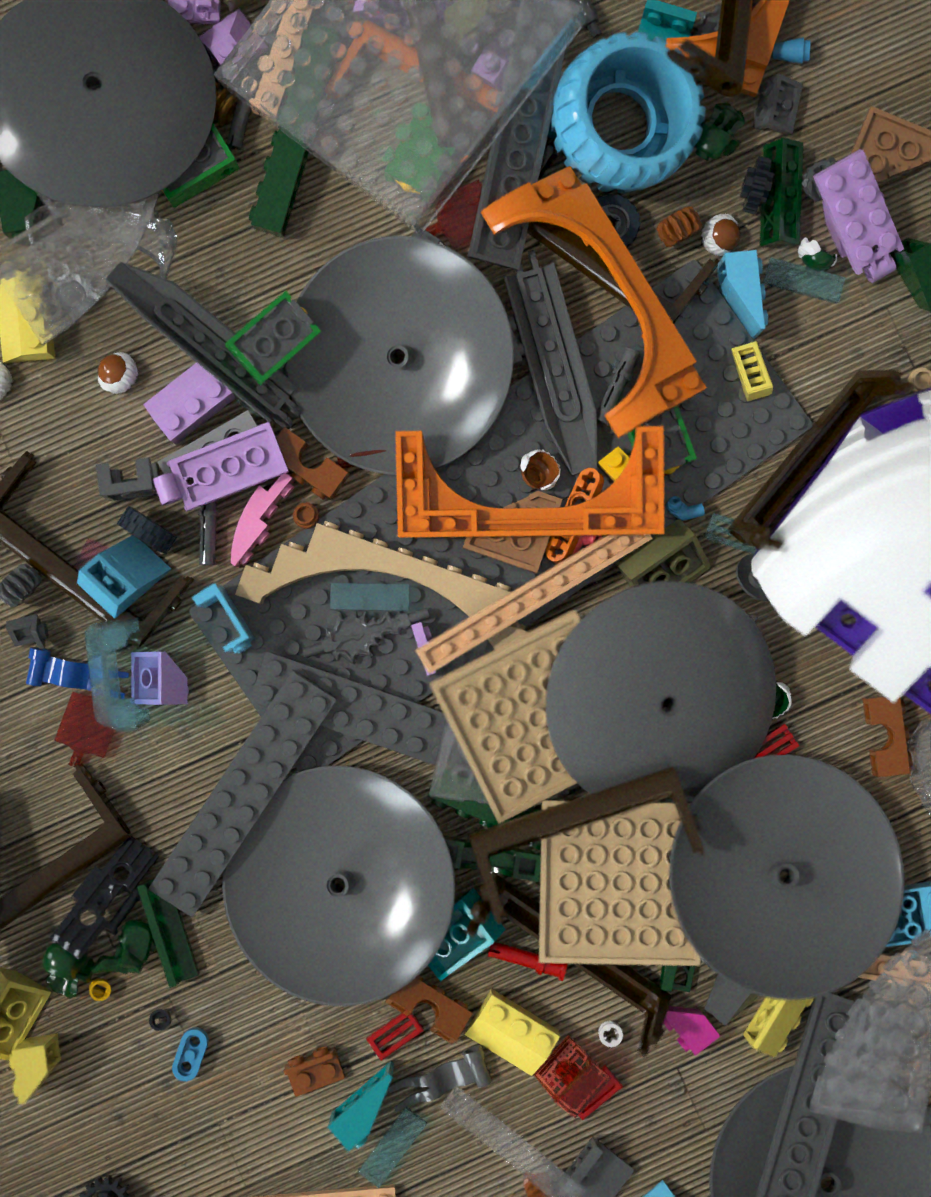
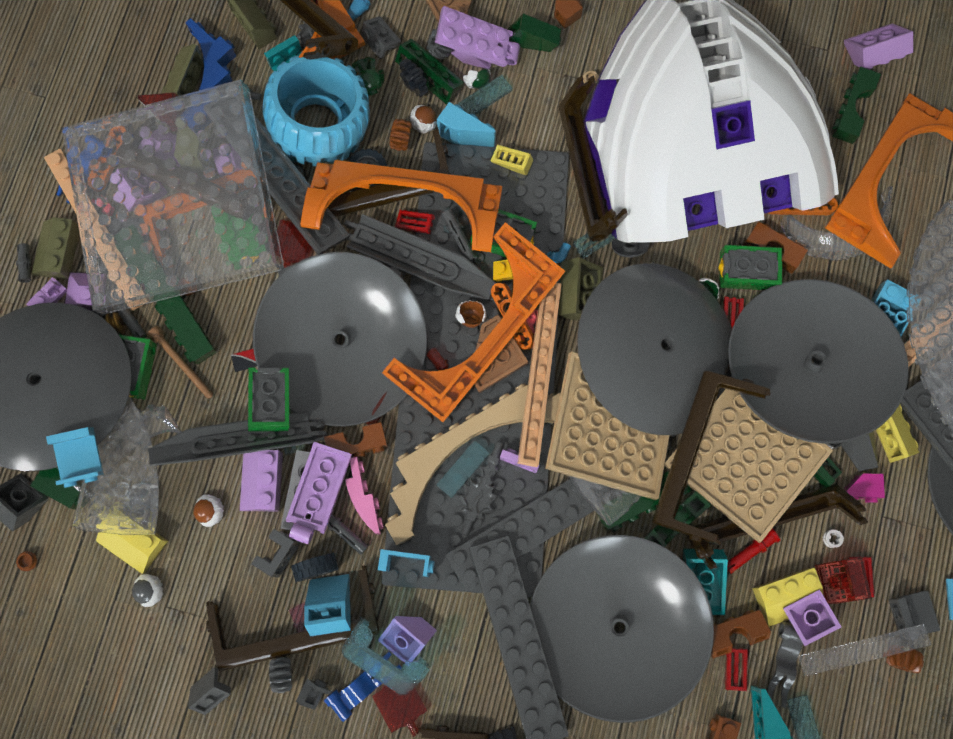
camera: 50 degrees left, 10 degrees down
dark orange plate [293,503,319,529] -> none
none -> medium azure panel [46,427,104,488]
none -> medium nougat piece [147,326,213,398]
none -> black sticker [231,349,257,372]
none -> red tile [395,210,435,234]
none -> clear red pin [426,348,450,371]
none -> piece [718,245,782,290]
none -> lavender slope [783,590,841,646]

